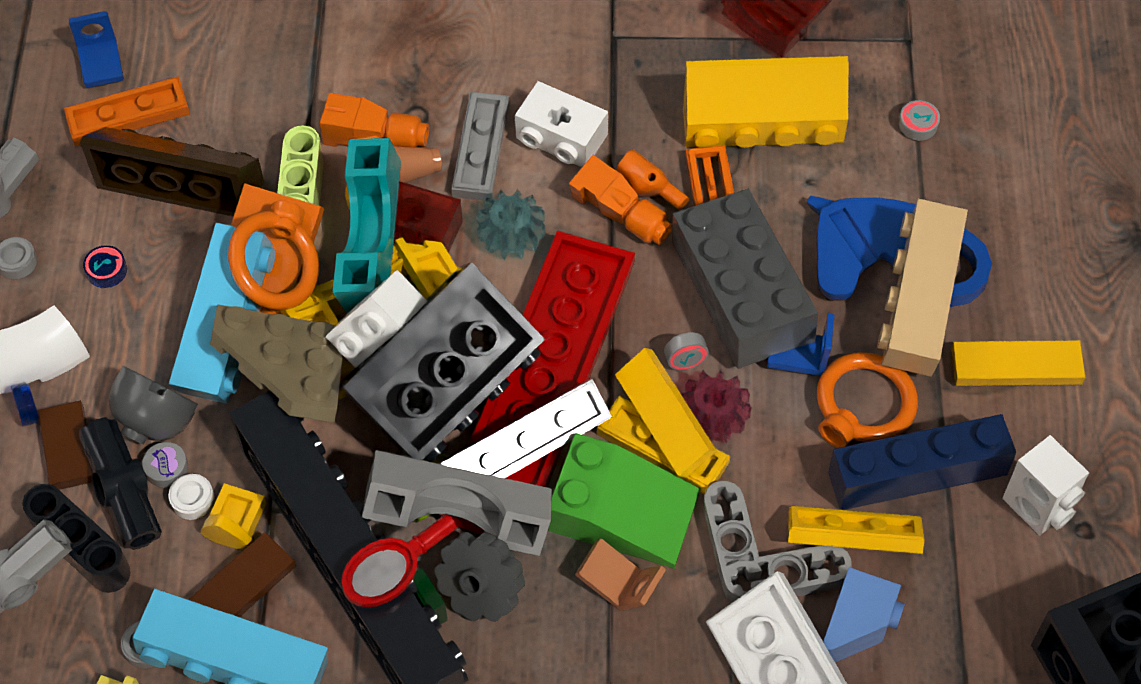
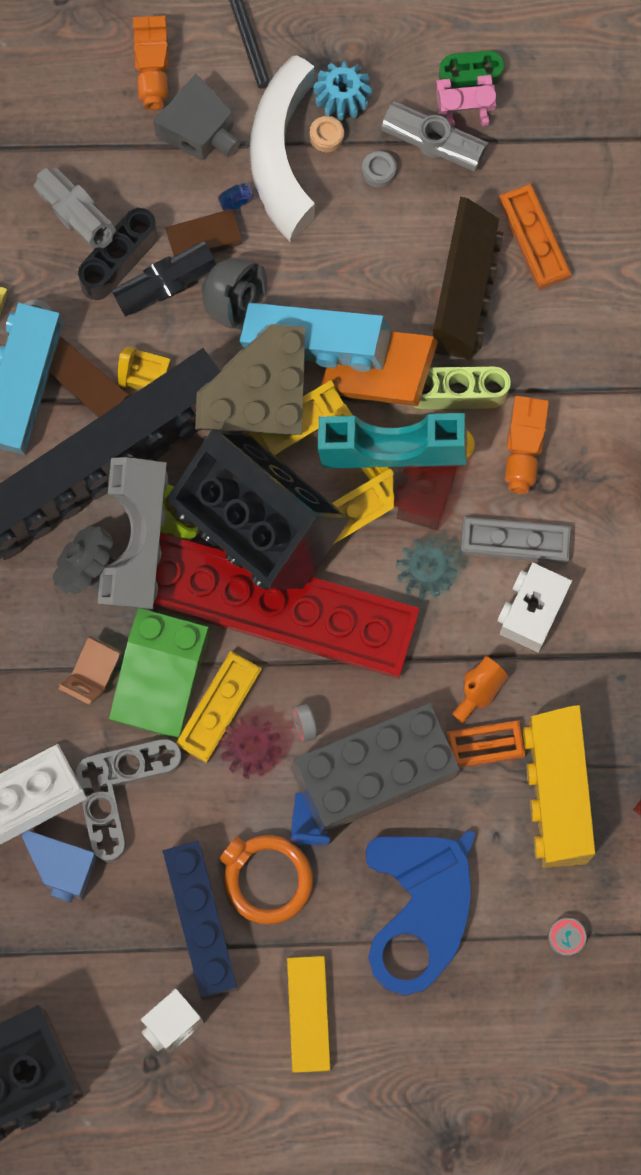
camera: 85 degrees right, 15 degrees up
blue bracket [68,11,124,88] -> none
clear blue tile [83,245,127,288] -> none
light grey tile [142,442,188,488] -> none
white tile [168,474,215,520] -> none
orange piece [228,201,319,310] -> none
white brick [325,270,427,368] -> none
red piece [342,514,457,607] -> none
nougat cone [394,146,442,185] -> none
dark green tile [413,568,448,624] -> none
tile [439,379,612,478] -> none
orange piece [569,155,672,245] -> none
yellow tile [615,348,717,478] -> none
yellow tile [787,506,925,554] -> none
tan brick [877,198,968,377] -> none

